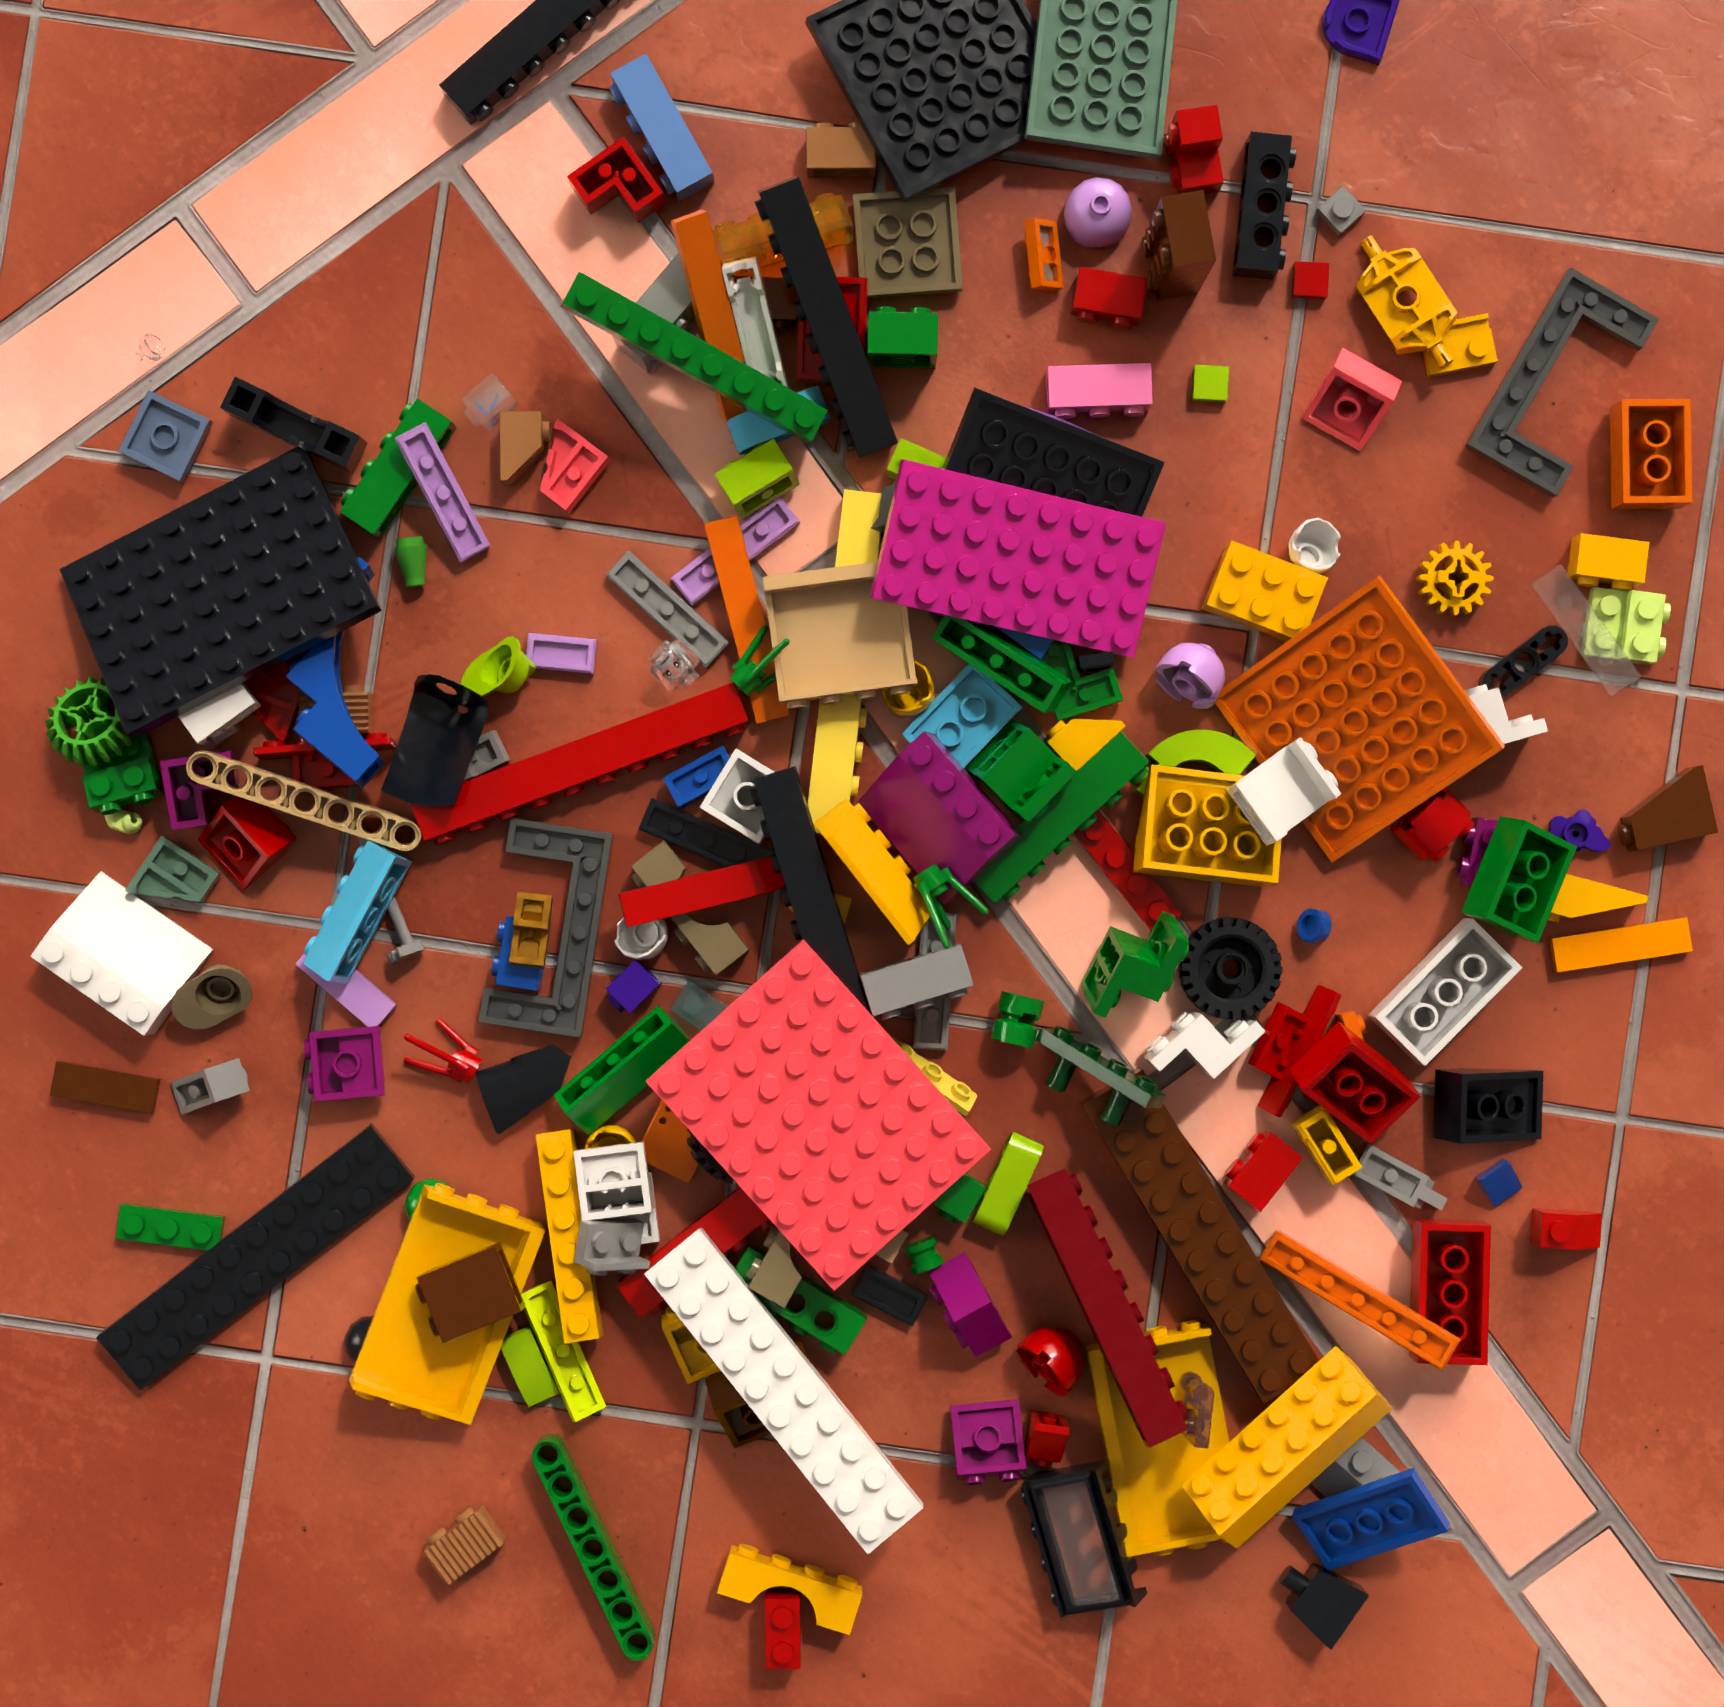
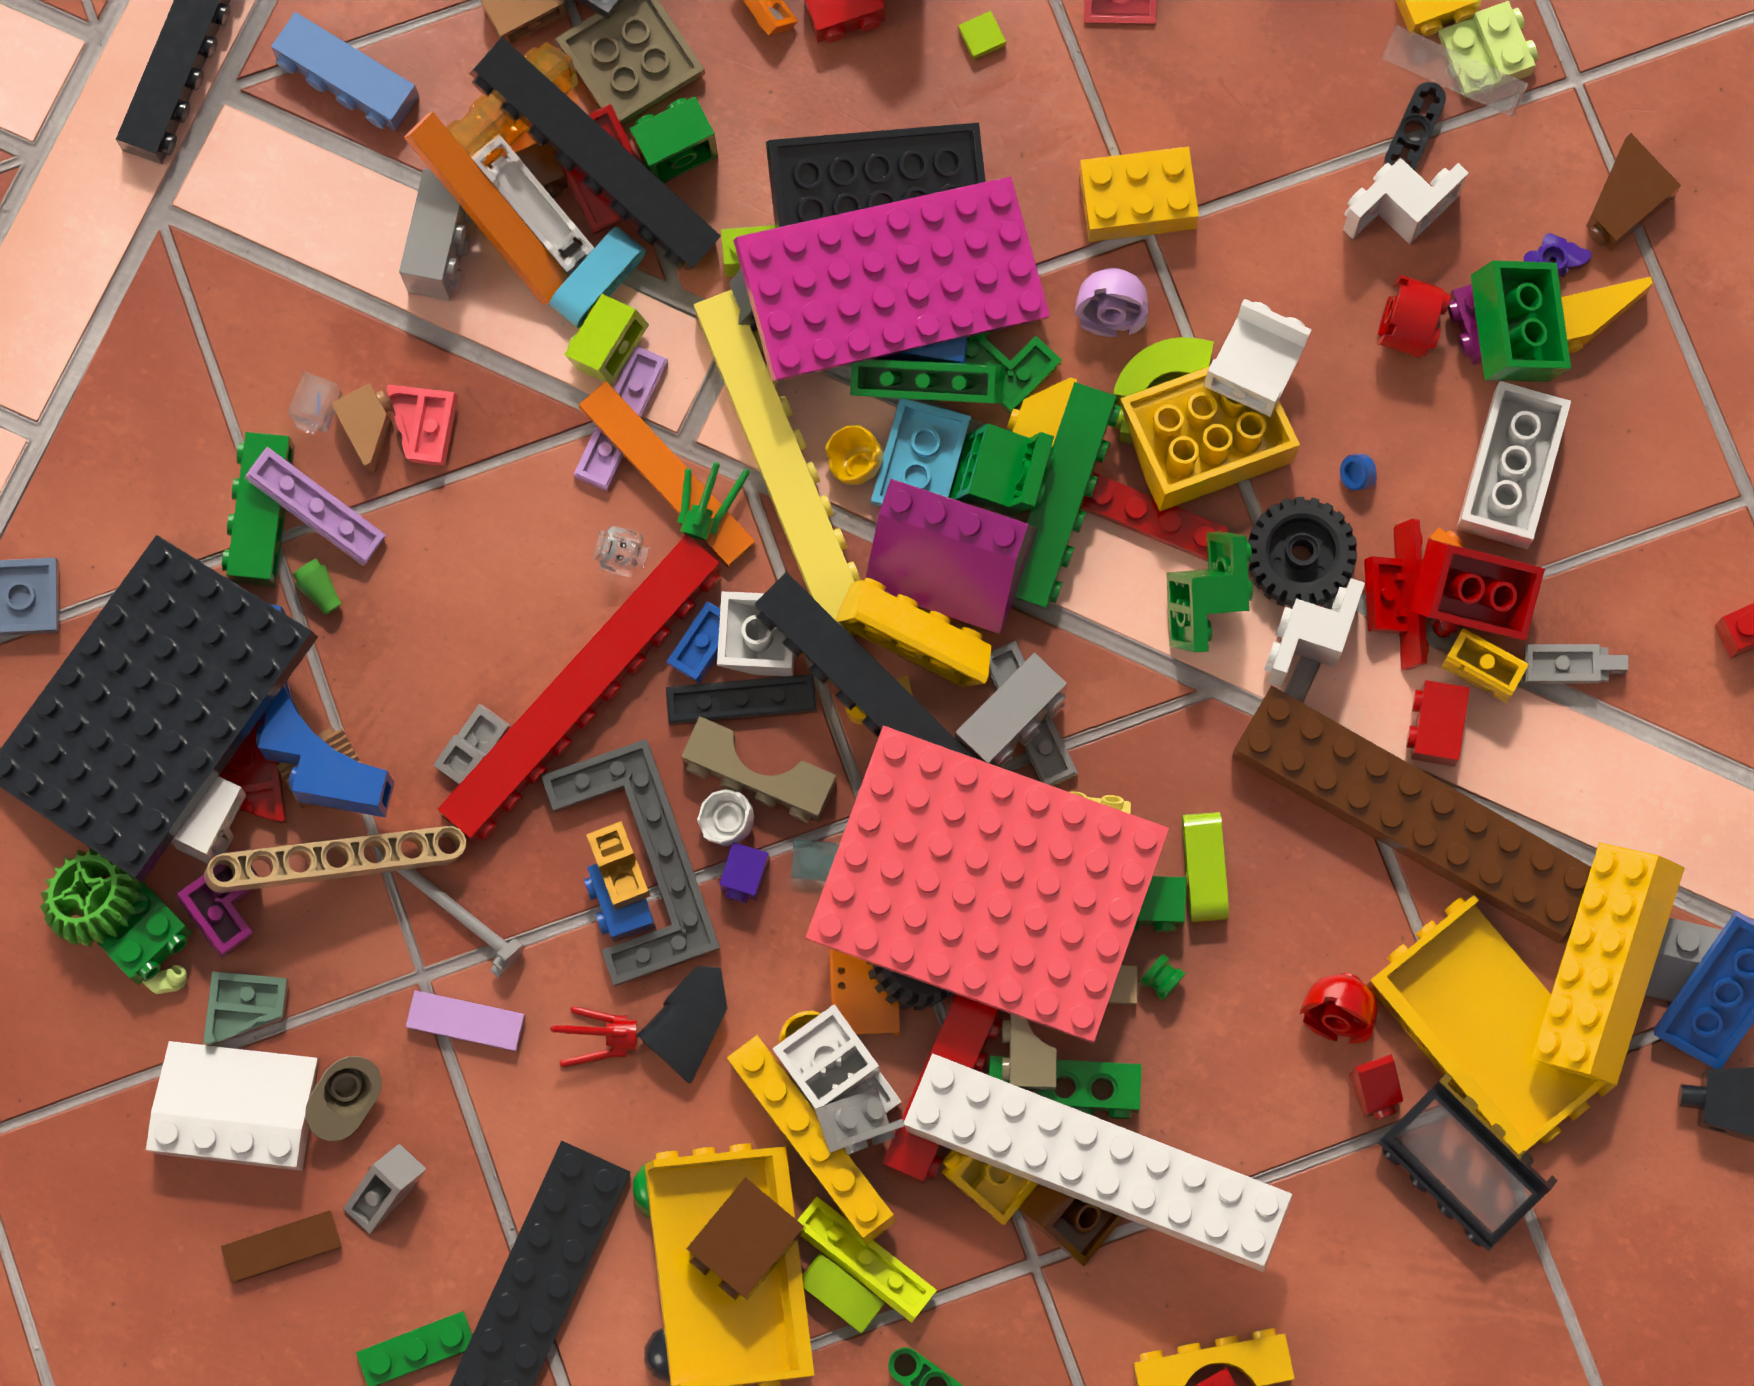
camera: 20 degrees left, 10 degrees down
red slope [198,796,296,890] -> none
black arch [220,377,367,473] -> none
red bracket [253,733,397,789] -> none
medium azure slope [303,840,412,983] -> none
magenta plate [304,1026,386,1102] -> none
black piece [381,674,489,806] -> none
lime piece [461,636,536,697] -> none
lavender tile [526,633,597,674] -> none
green brick [554,1005,690,1135] -> none
green brick [560,272,828,442] -> none
red brick [567,137,666,223] -> none
light grey tile [606,550,730,668] -> none
red tile [618,856,786,928] -> none
tan panel [762,562,918,709] -> none
black tile [851,1263,928,1327] -> none
green plant [913,864,989,949] -> none
magenta brick [929,1252,1012,1357] -> none
magenta plate [950,1399,1027,1486] -> none
green wheel [990,991,1045,1048] -> none
dark red brick [1026,1168,1191,1448] -> none
dark green plate [1035,1025,1167,1126] -> none
bright pink brick [1046,363,1153,419] -> none
black tile [1076,651,1115,673] -> none
plate [1180,1371,1214,1449] -> none
orange plate [1215,575,1505,863] -> none
orange tile [1259,1229,1461,1371] -> none
white hair [1288,518,1341,574] -> none
red brick [1409,1219,1491,1366] -> none
yellow gear [1416,541,1494,617] -> none
black slope [1433,1068,1544,1144] -> none
blue slope [1475,1159,1523,1207] -> none
light orange tile [1549,917,1693,973] -> none

